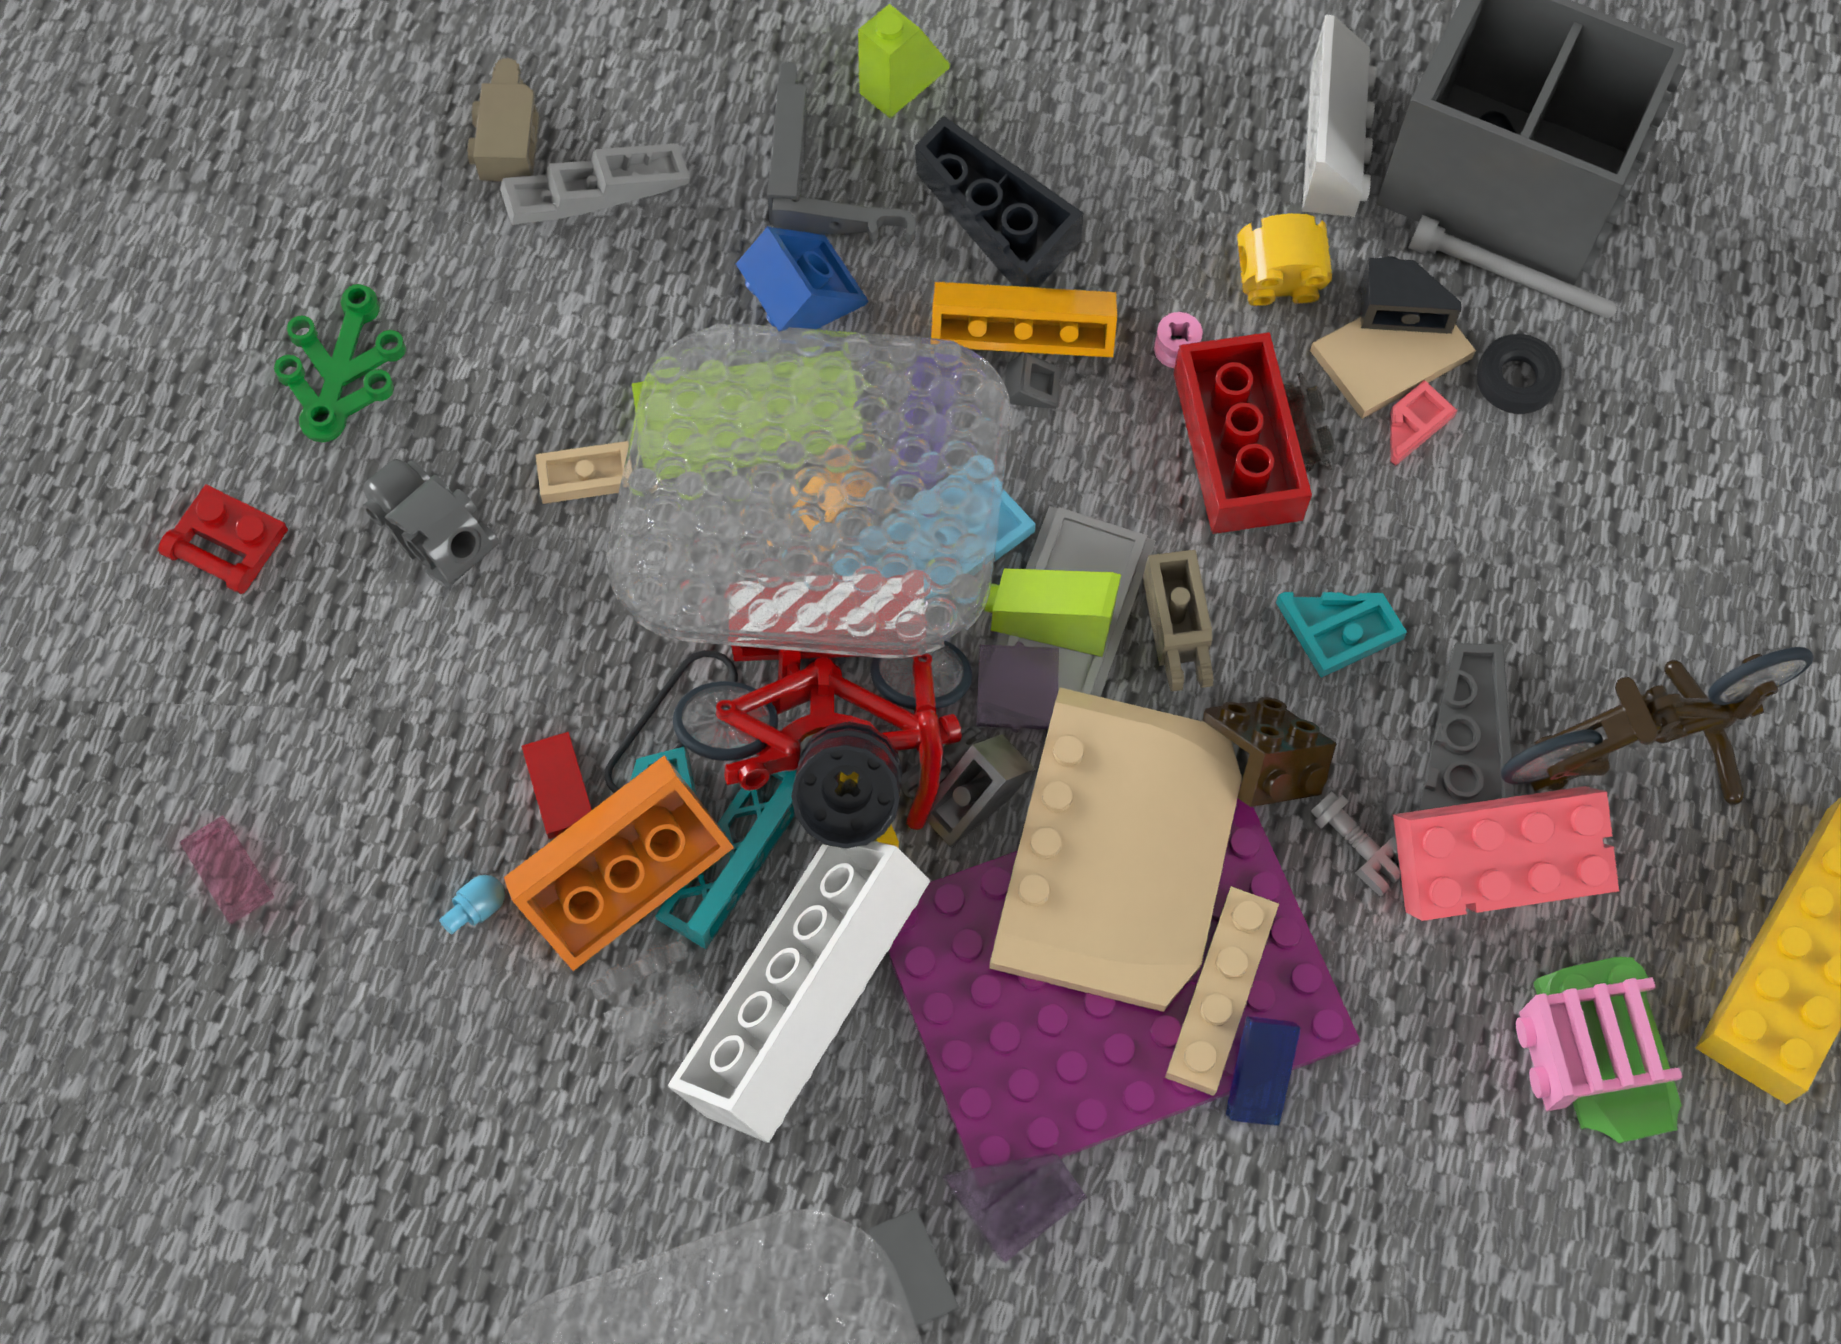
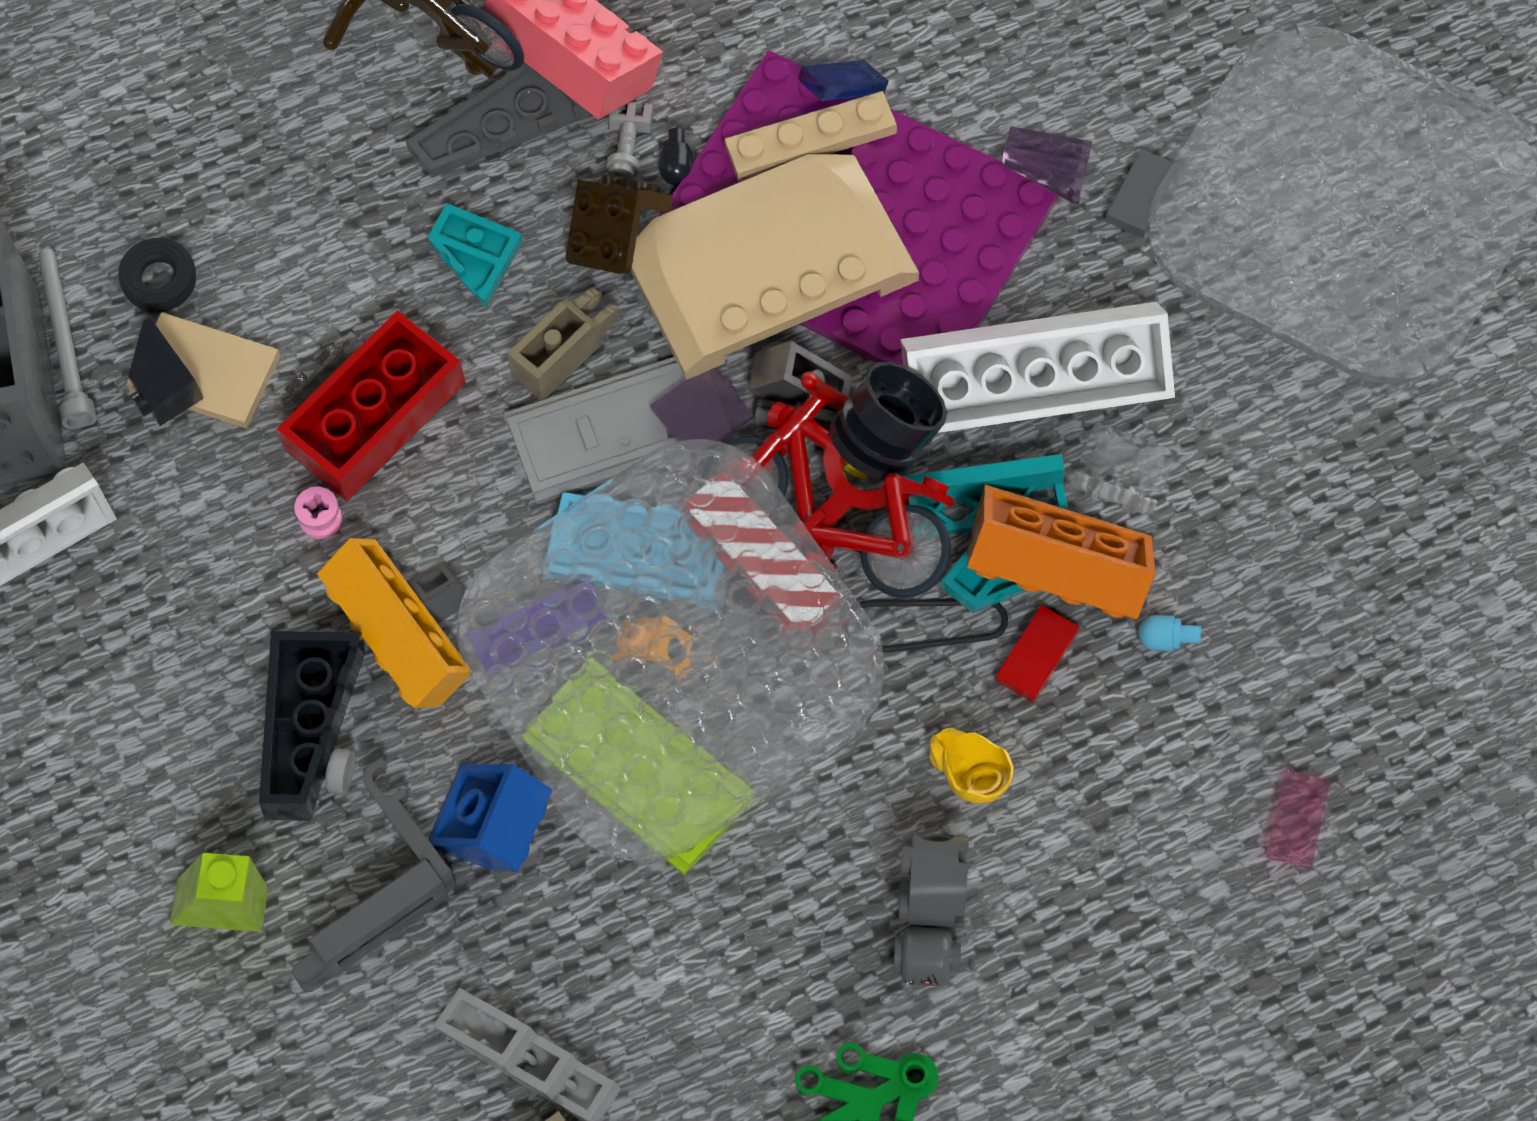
camera: 125 degrees left, 0 degrees up
red plate [158,484,288,594] -> none
tan plate [535,441,636,504] -> none
lime slope [984,568,1121,657] -> none
yellow brick [1237,213,1332,306] -> none
coral tile [1390,380,1457,466] -> none
none -> light grey tile [325,748,355,795]
none -> black cylinder [659,127,693,186]
none -> yellow hair [929,727,1014,805]

